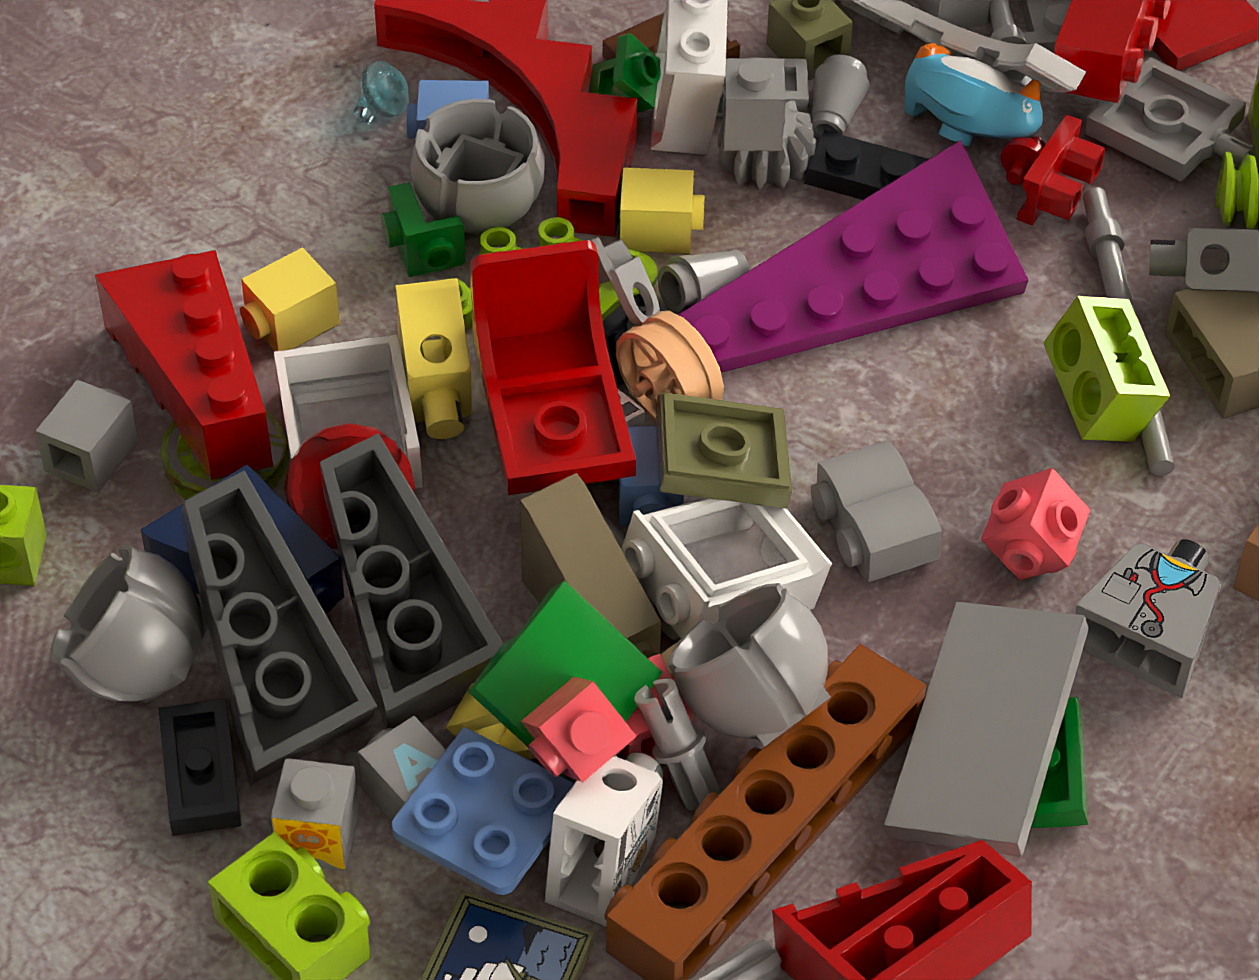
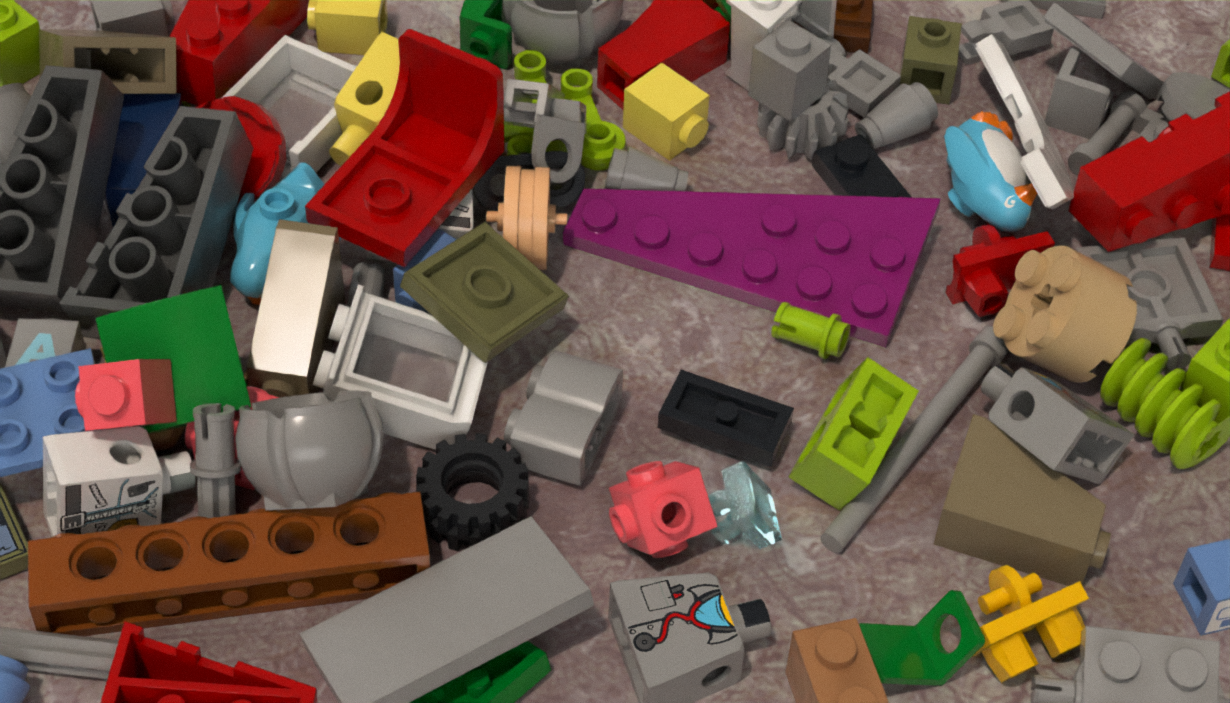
camera: 40 degrees right, 0 degrees up
none -> dark tan slope [39,29,176,94]
none -> medium azure animal [230,162,342,305]
none -> black tyre [416,433,529,552]
none -> black plate [657,370,794,467]
none -> clear light blue tile [708,461,782,549]
none -> lime pin [771,302,851,359]
none -> tan brick [993,246,1137,383]

